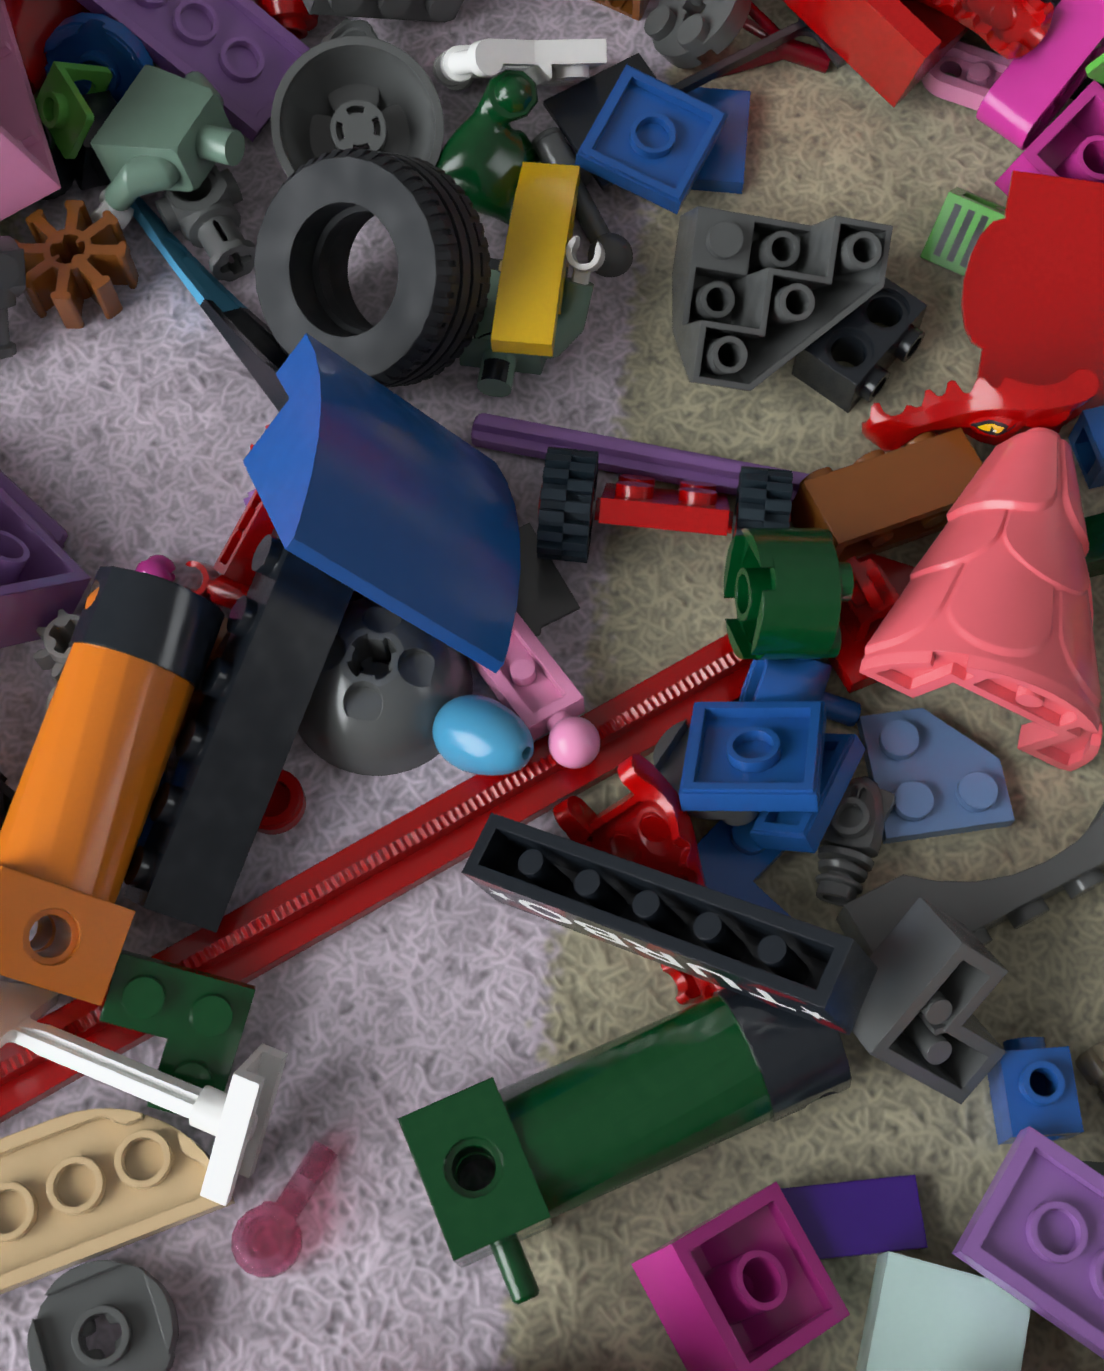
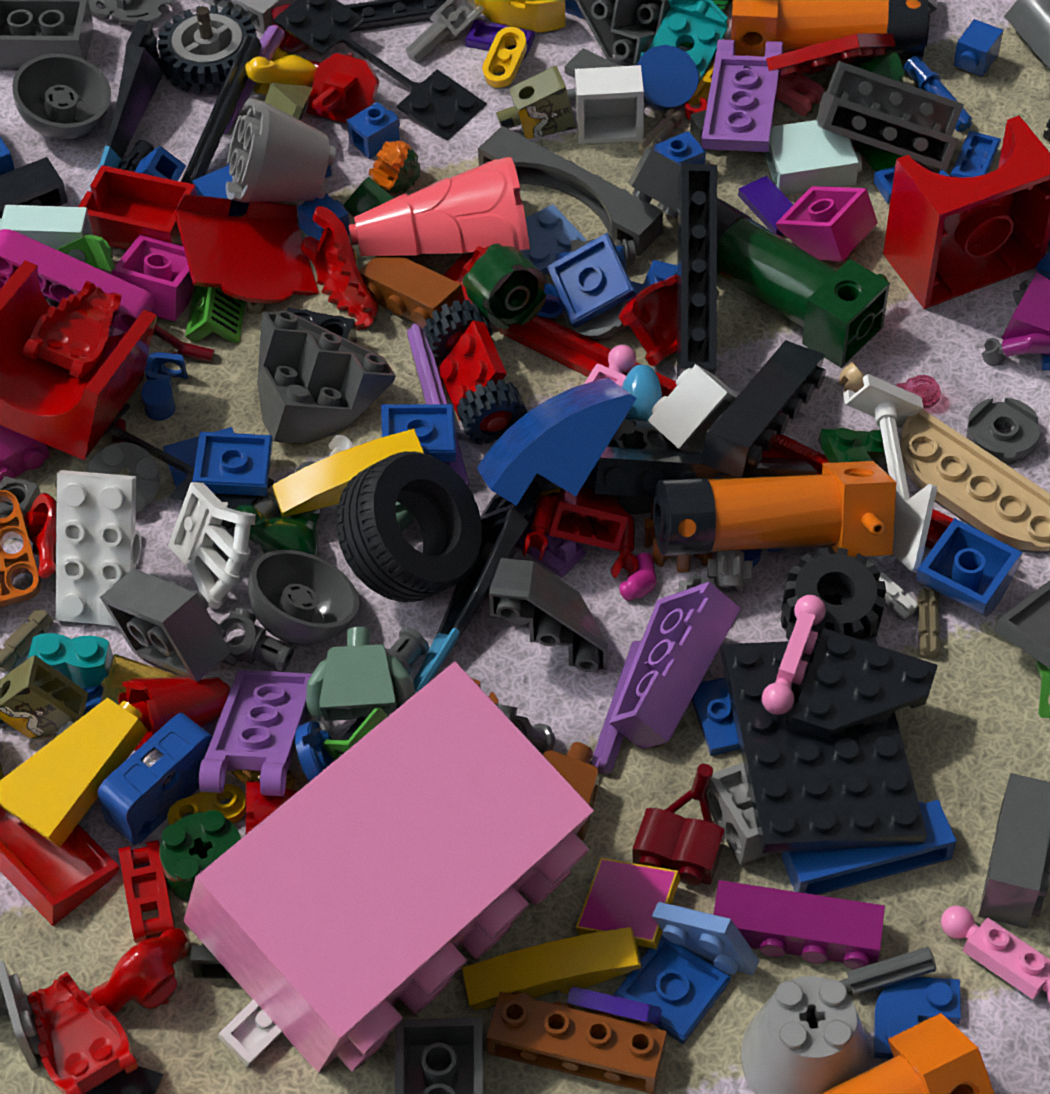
camera: 115 degrees left, 15 degrees down
none -> blue leg [141,352,188,421]
none -> dark red plant [153,324,215,364]
none -> blue tile [381,404,456,462]
none -> dark grey brick [489,558,608,672]
none -> white piece [648,364,737,453]
none -> black brick [700,340,826,478]
none -> tan hinge [839,362,864,393]

